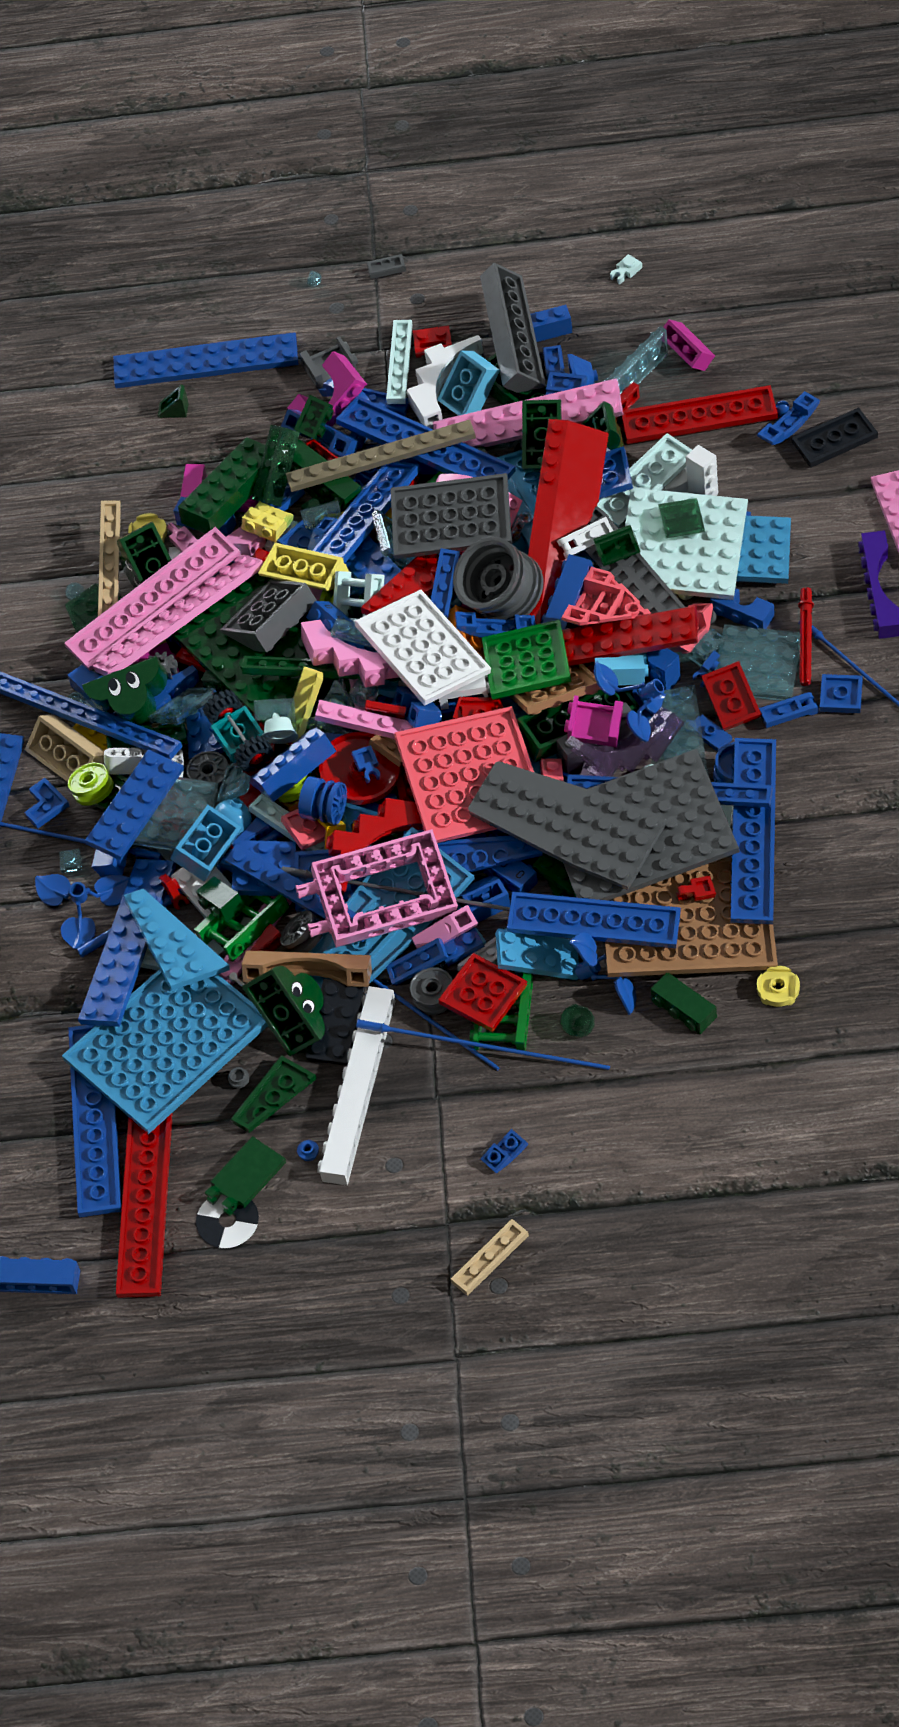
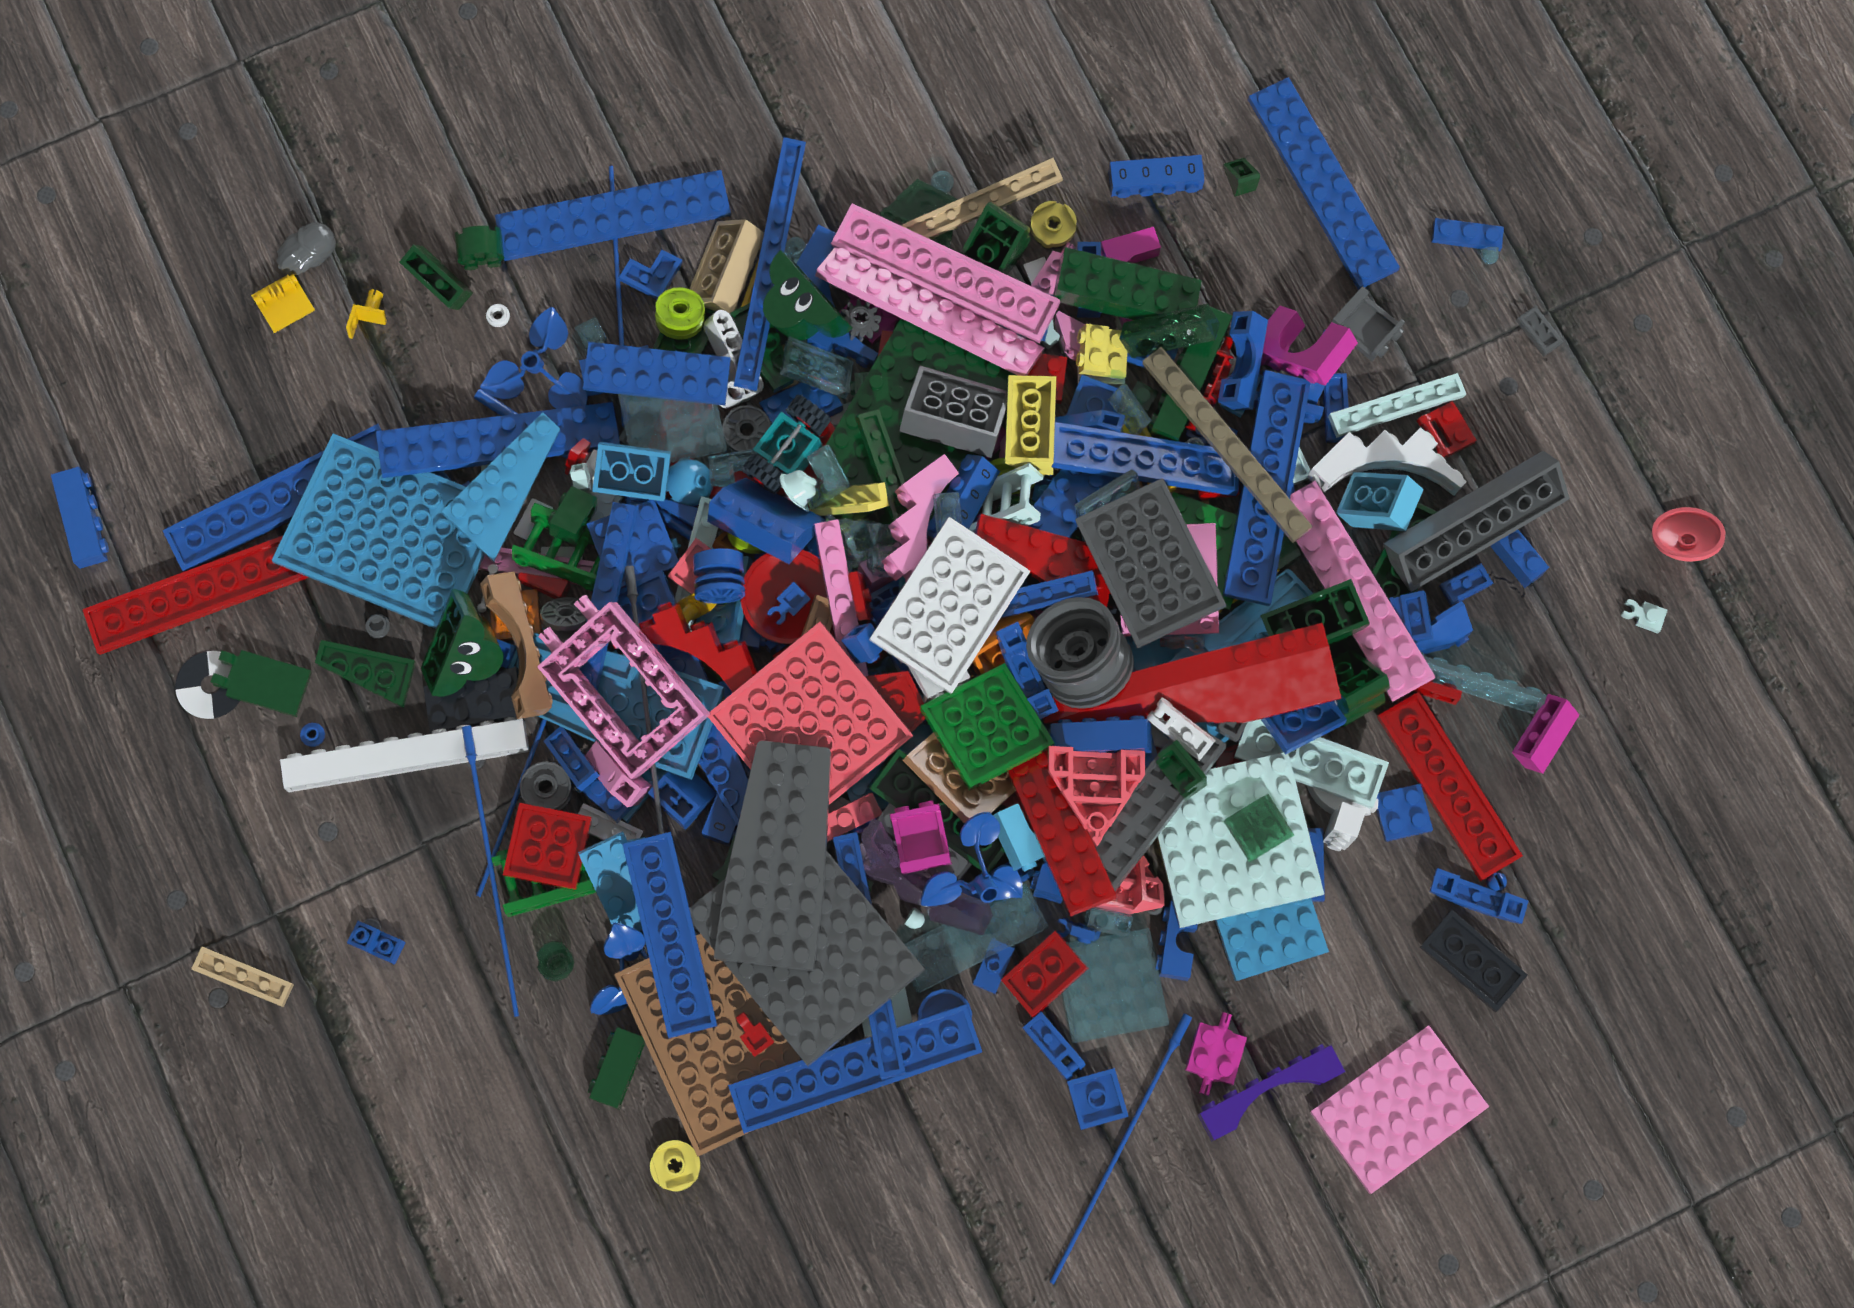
camera: 55 degrees right, 20 degrees up
dark green bracket [294,395,334,441] -> none
red axle [798,587,814,686] -> none
none -> white plate [486,304,510,327]
none -> light aqua piece [570,463,592,491]
none -> blue brick [1108,155,1205,198]
none -> dark pink plate [1185,1012,1247,1096]
none -> blue plate [1376,784,1433,842]
none -> blue plate [1432,218,1504,252]
none -> coral dish [1652,507,1725,562]

